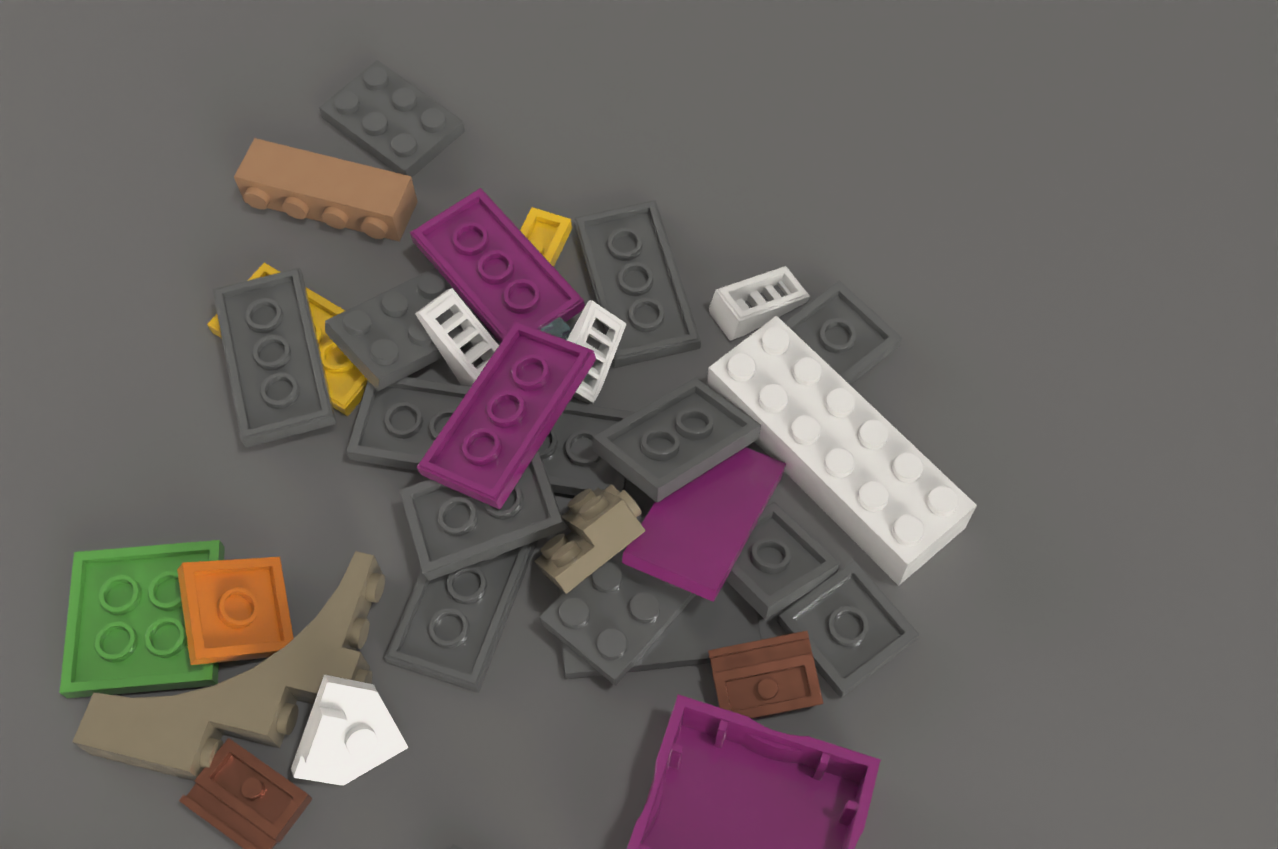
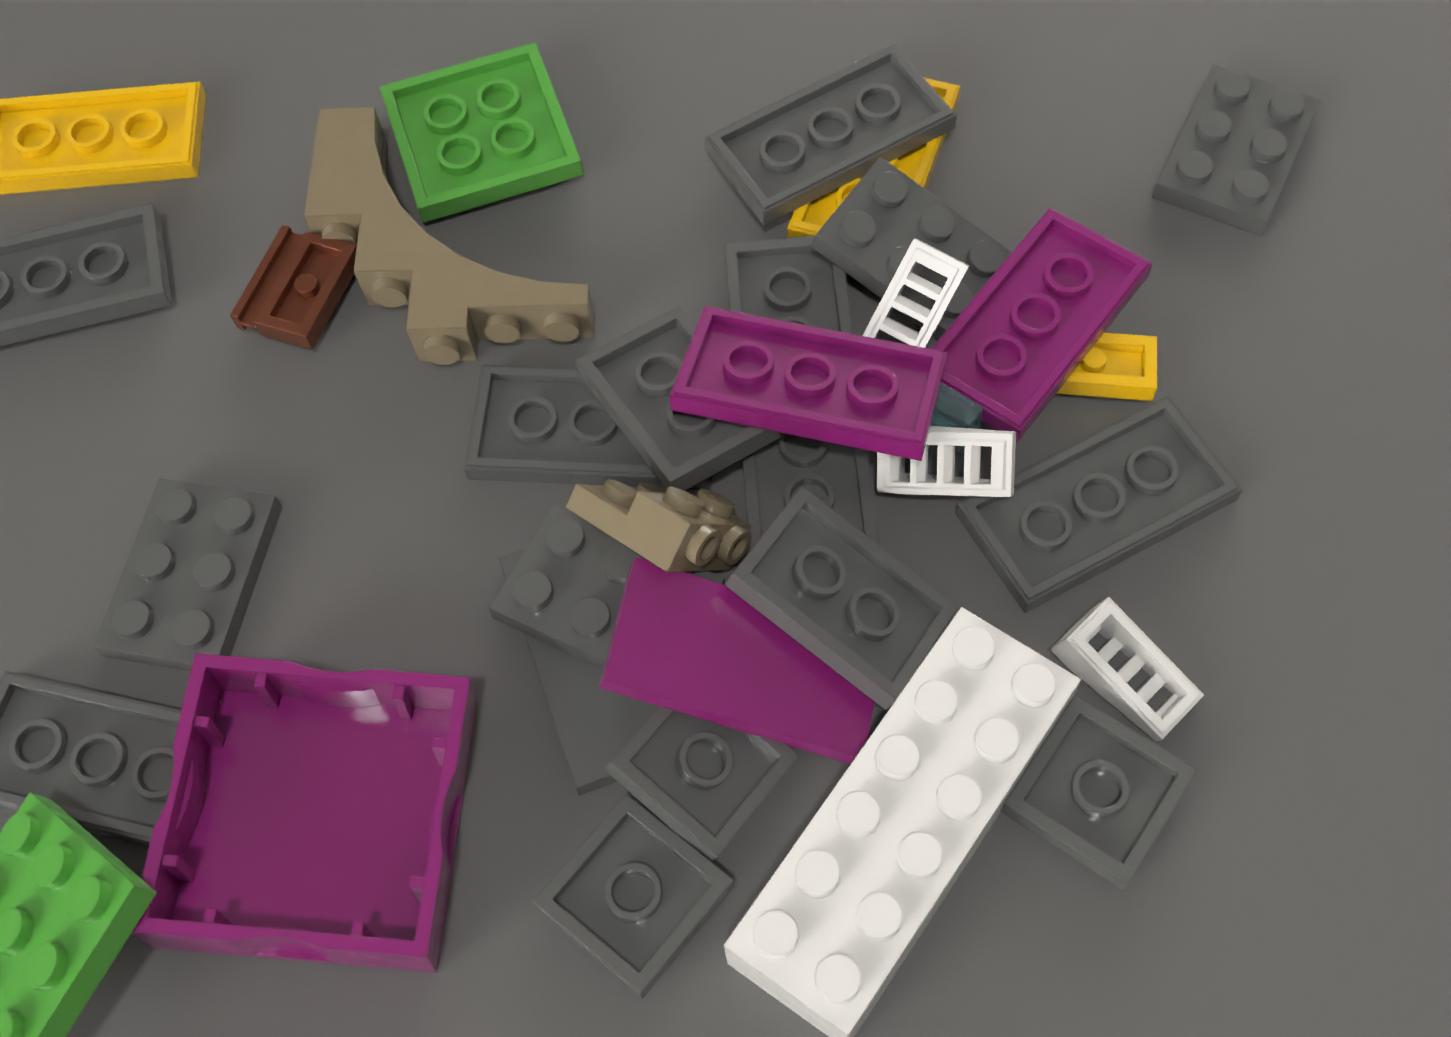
camera: 80 degrees right, 0 degrees up
orange plate [177,557,294,665] -> none
medium nougat brick [234,138,418,242] -> none
white plate [291,675,408,786] -> none
copper plate [708,630,823,718] -> none

